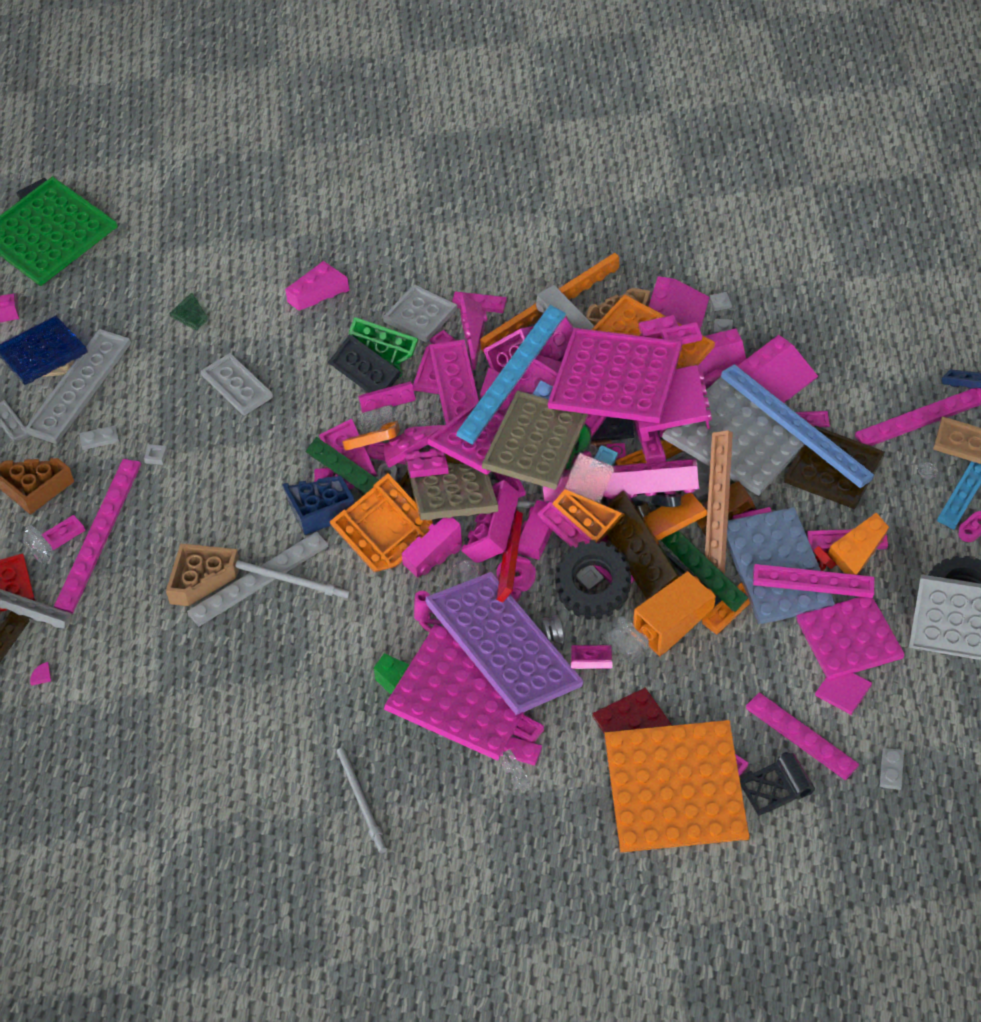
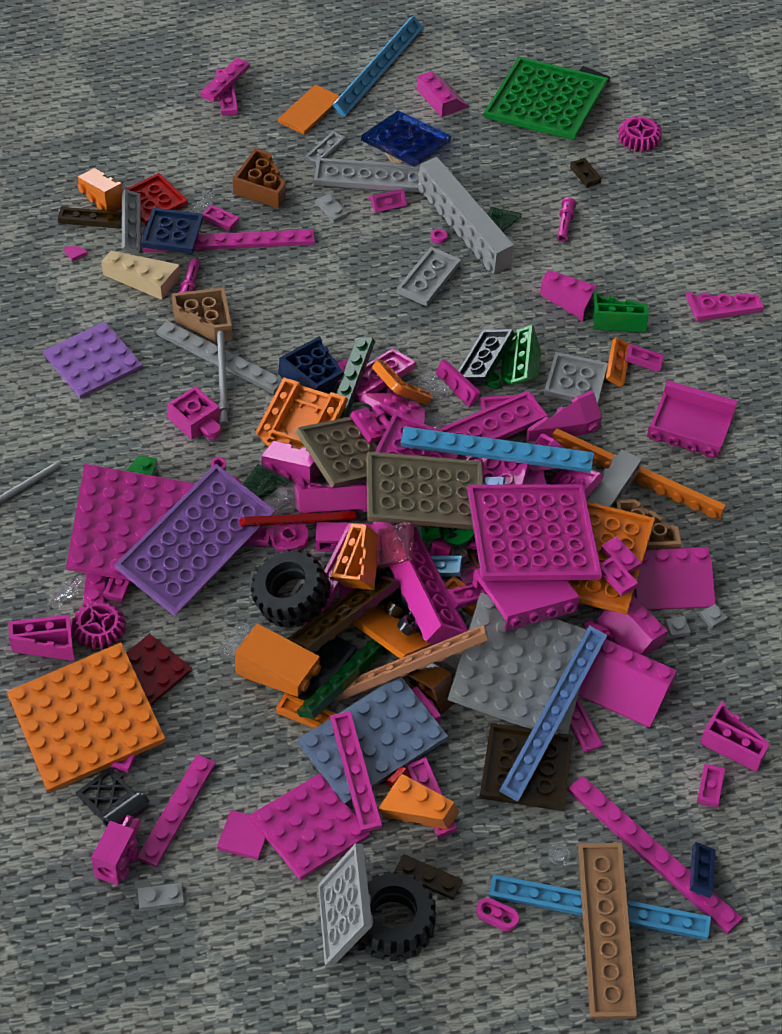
camera: 65 degrees right, 0 degrees up
light grey plate [144,444,168,465] -> none
dark pink tile [430,330,455,344] -> none
dark pink plate [452,292,507,313] -> none
flat silver wheel [541,615,564,645] -> none
dark pink tile [571,645,612,669] -> none
none -> dark pink wedge [8,614,75,661]
none -> medium lavender plate [43,321,143,399]
none -> dark pink gear [71,600,126,651]
none -> dark pink brick [91,815,141,886]
none -> tan wedge [101,251,181,300]
none -> dark blue plate [141,208,203,254]
none -> dark pink brick [167,386,221,441]
none -> dark pink pin [178,259,200,293]
none -> clear green wing [242,464,289,499]
none -> dark pink panel [368,189,407,213]
none -> dark brown plate [394,854,463,900]
none -> light grey brick [418,157,514,274]
none -> dark pink tile [431,229,448,244]
none -> dark pink pin [557,197,577,242]
none -> dark brown plate [570,158,601,188]
none -> green wedge [592,292,649,332]
none -> orange plate [606,337,630,387]
none -> dark pink gear [618,115,662,153]
none -> dark pink plate [625,344,664,372]
none -> dark pink panel [647,380,737,458]
none -> dark pink wing [686,292,764,322]
none -> dark pink plate [697,764,725,808]
none -> dark pink wedge [700,701,770,772]

